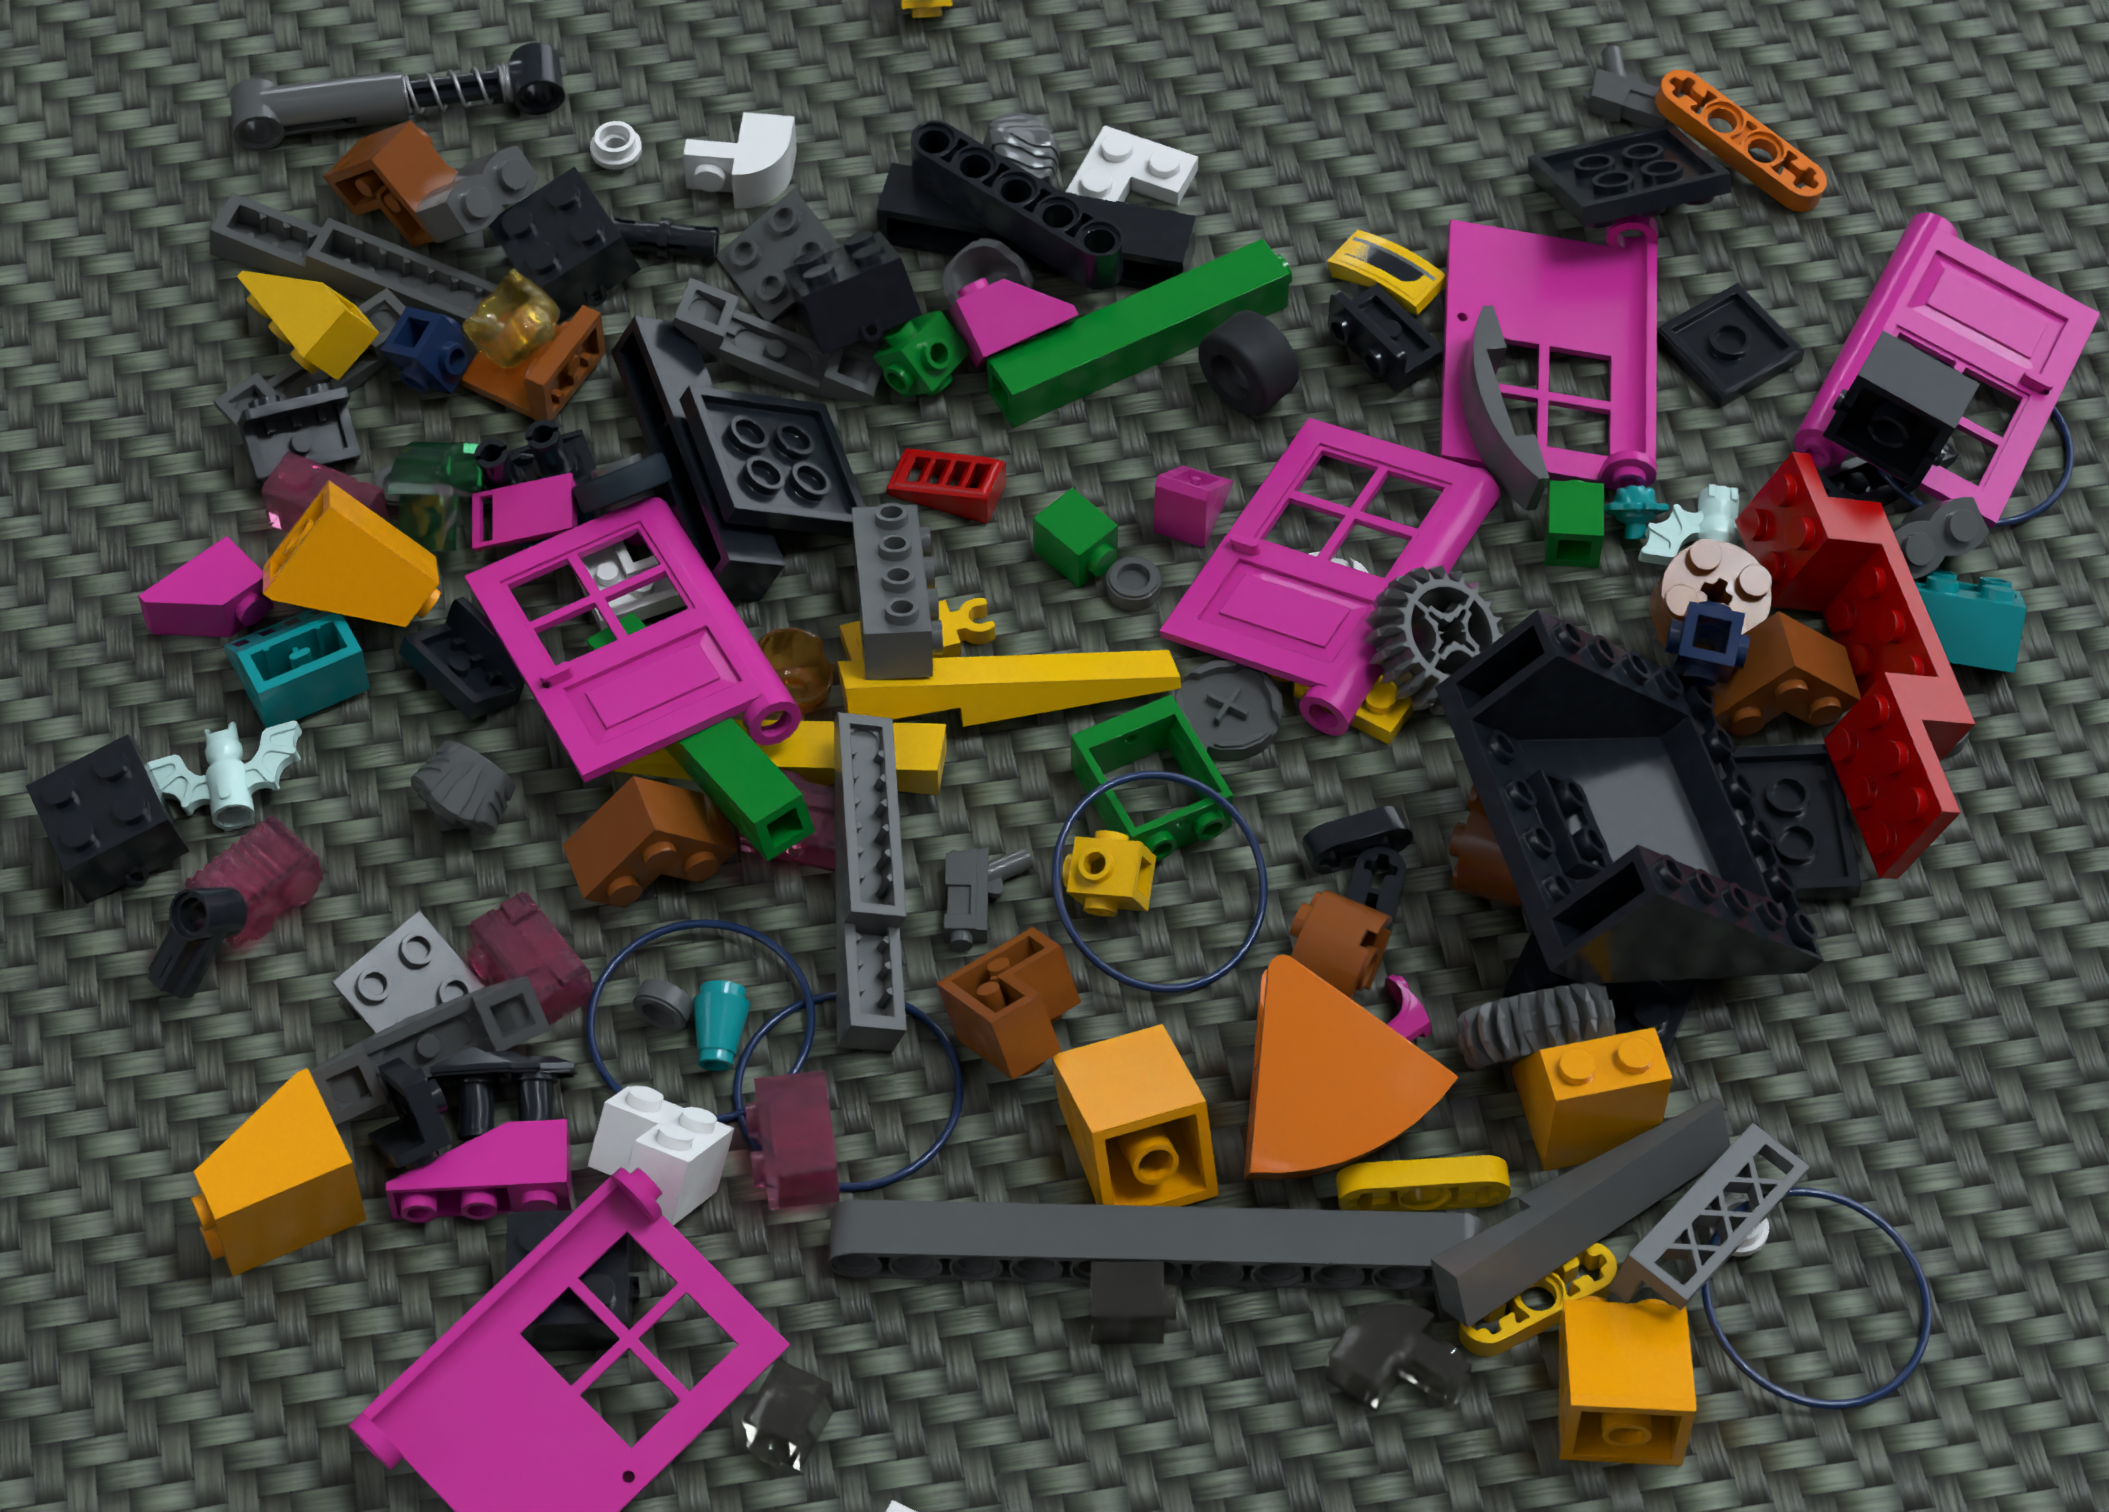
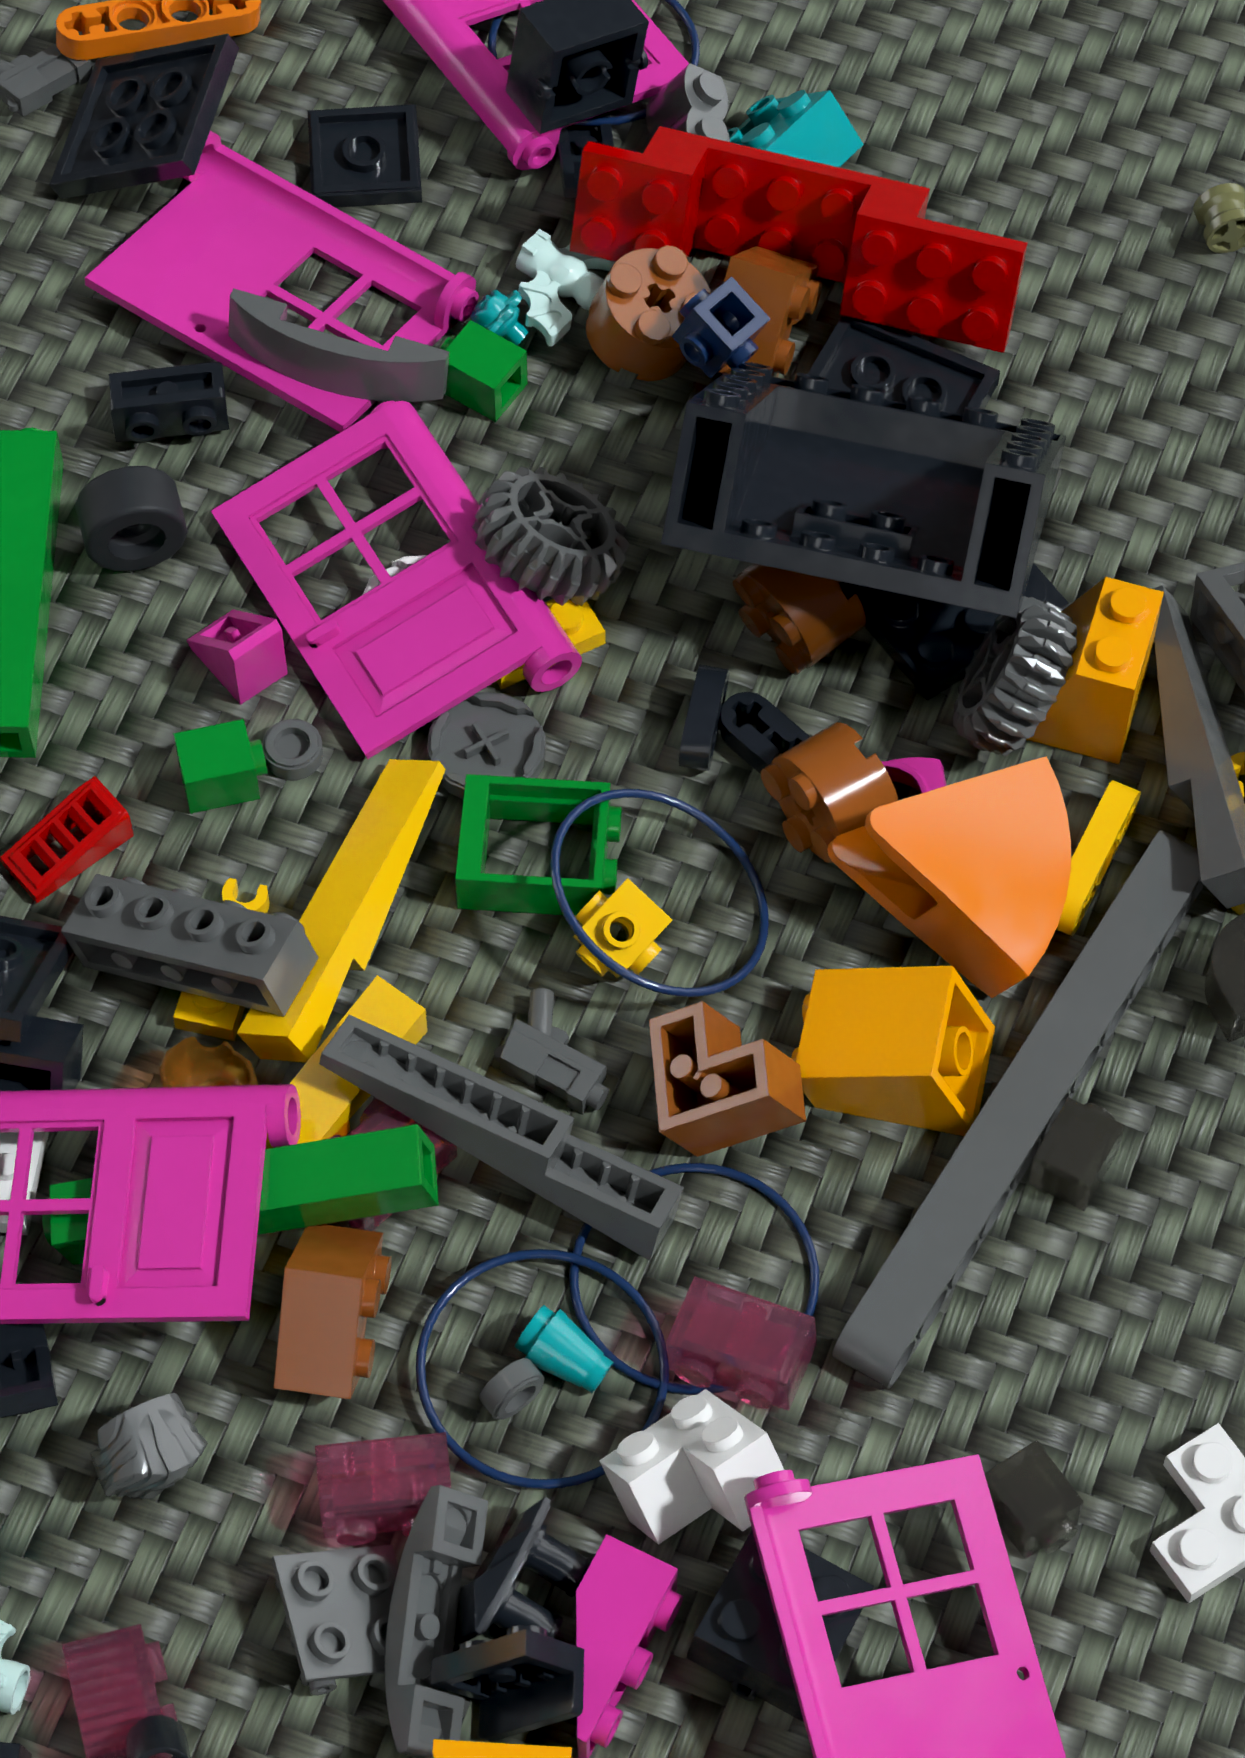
camera: 60 degrees left, 5 degrees up
yellow slope [1327,230,1446,315] -> none

